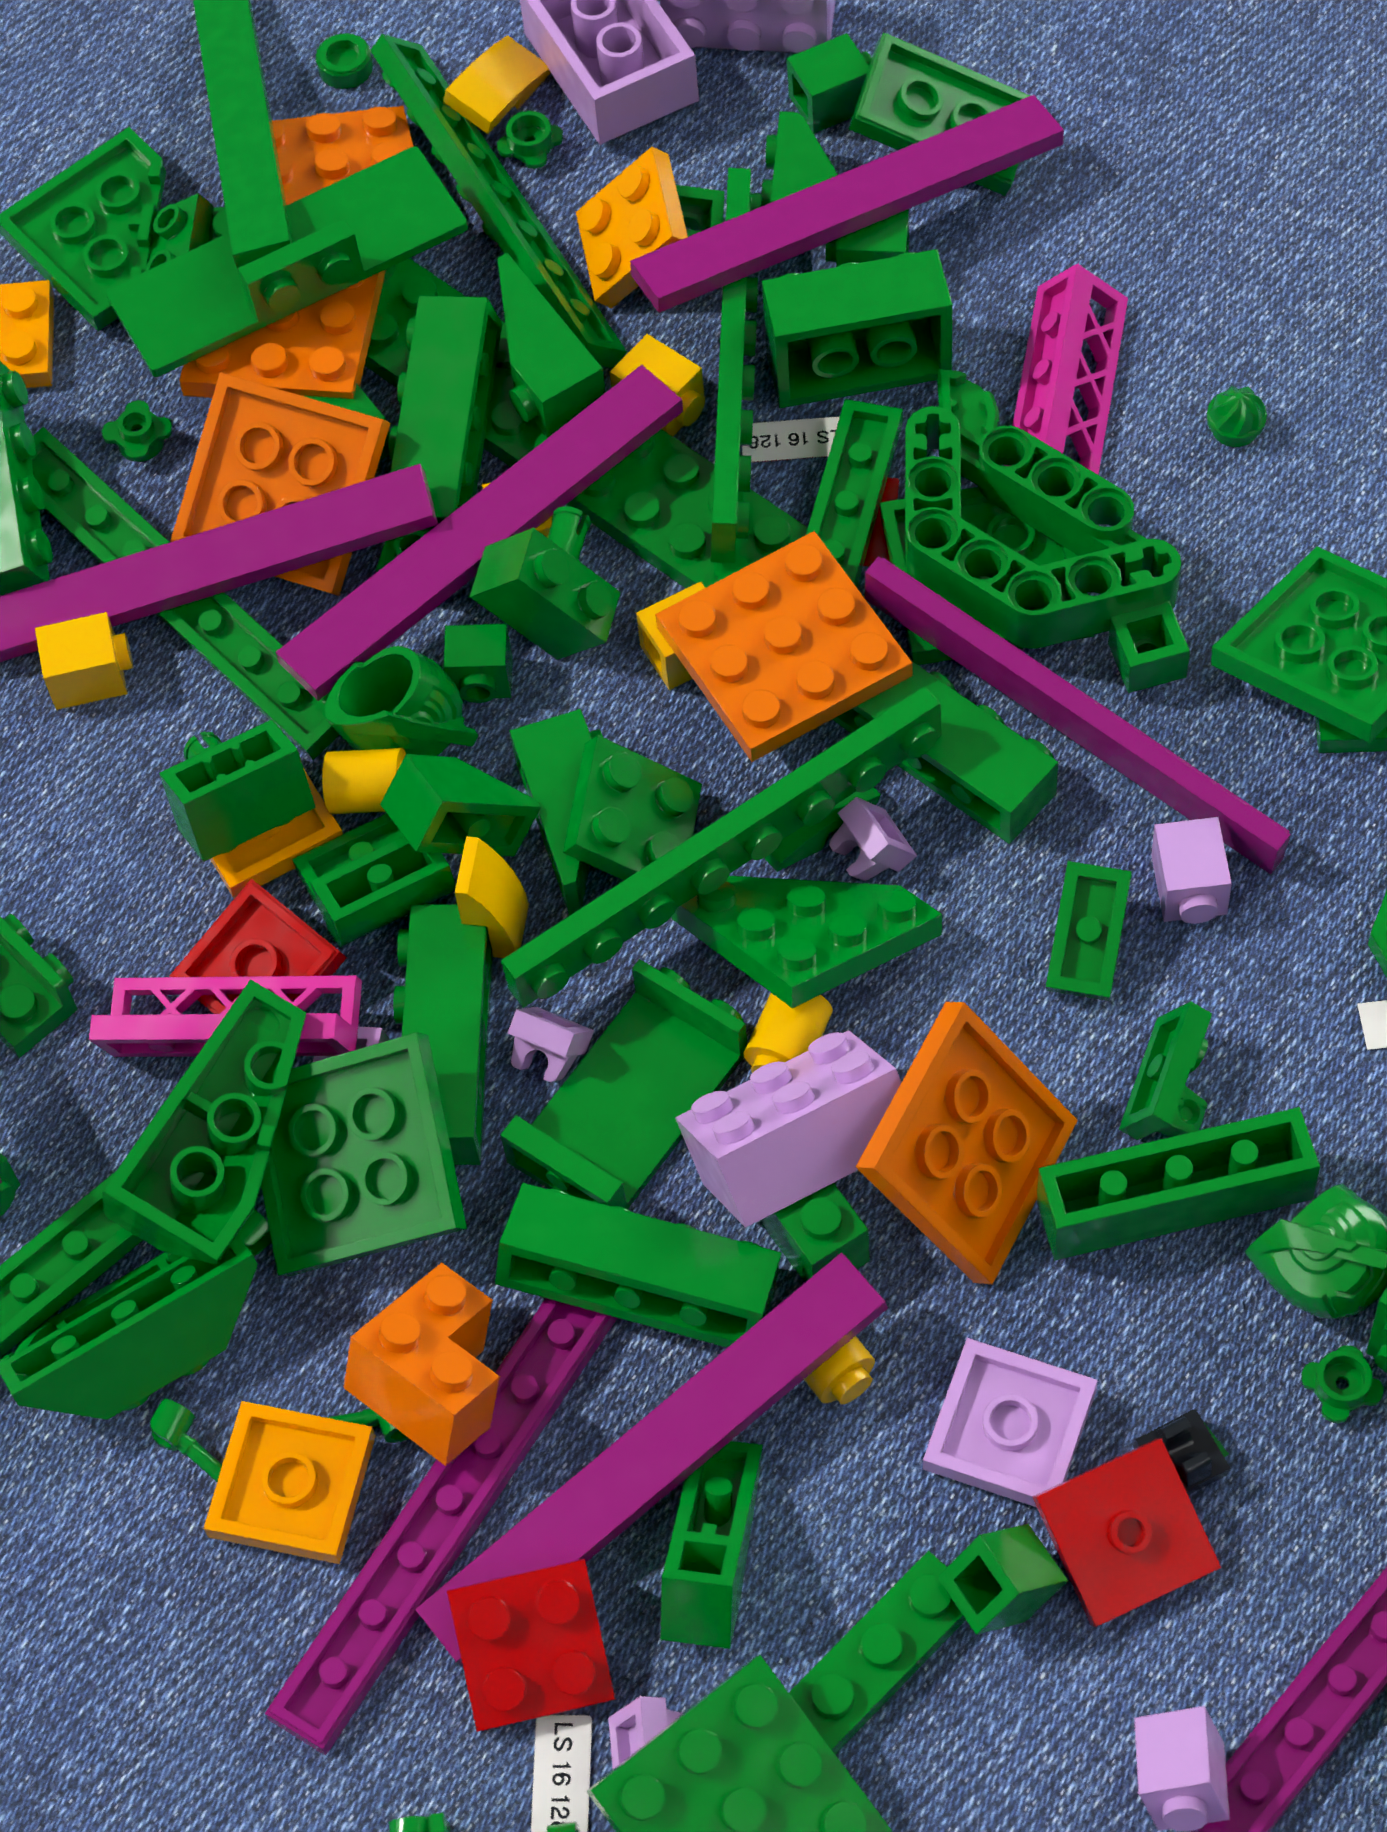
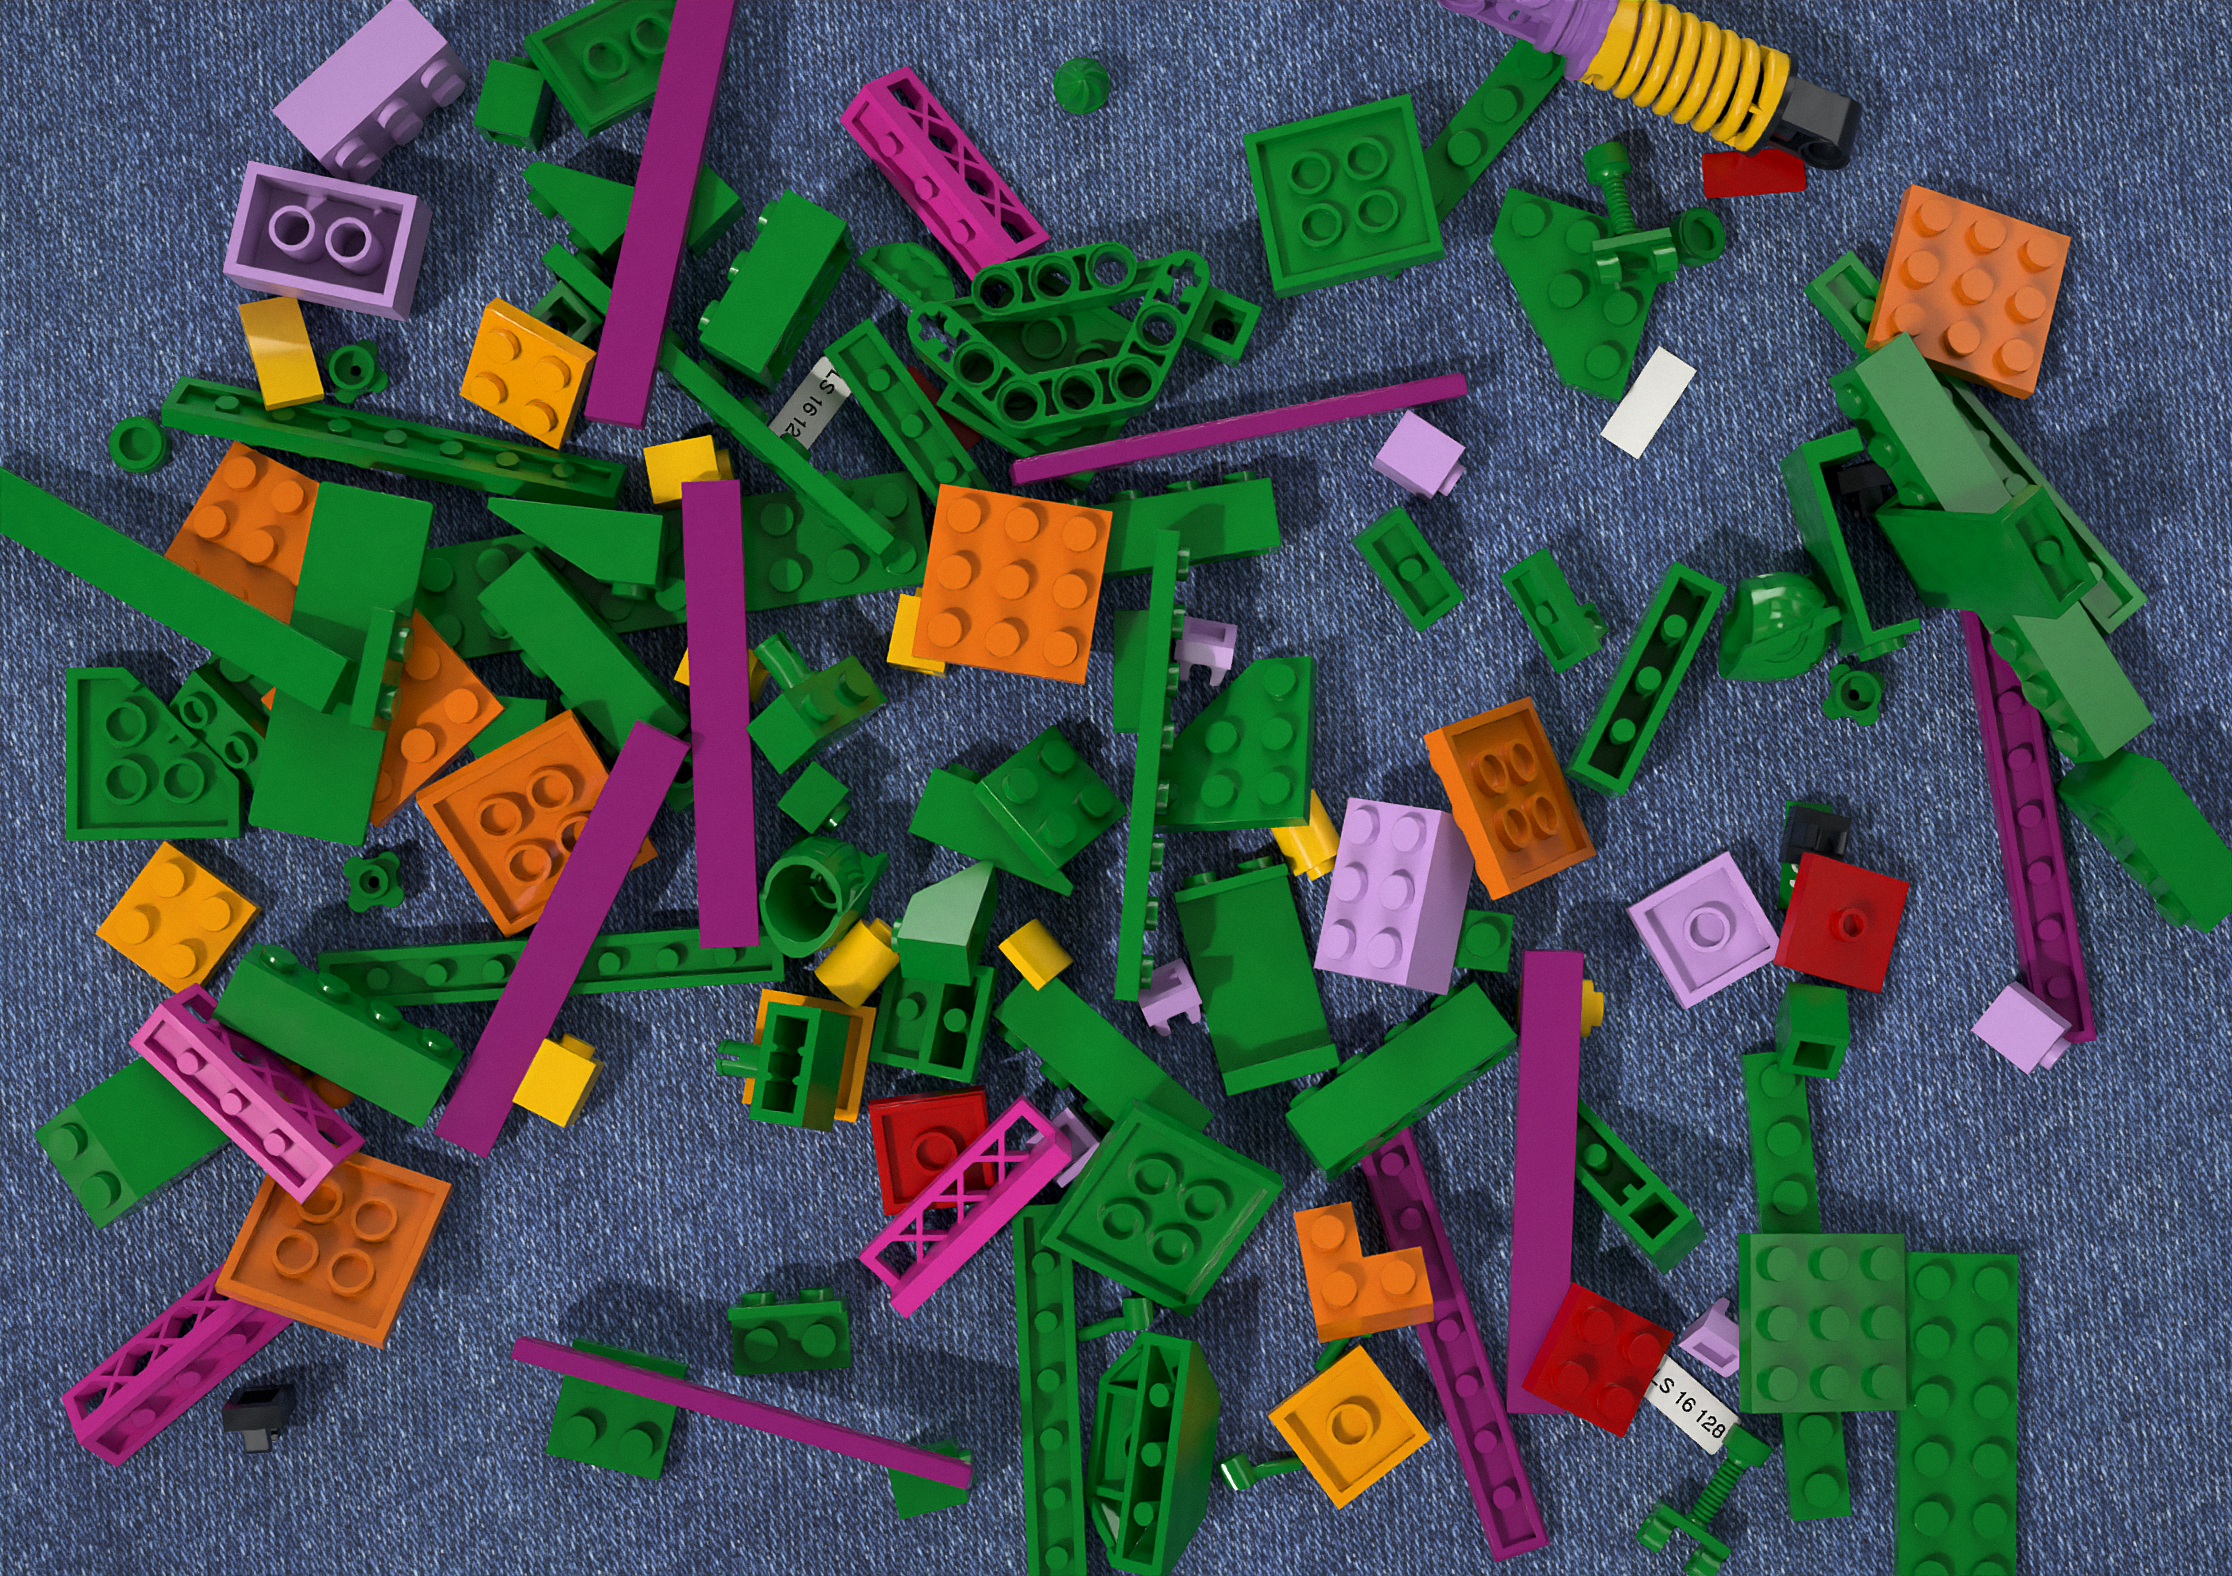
camera: 55 degrees left, 25 degrees up
green wedge [102,979,306,1265] -> none

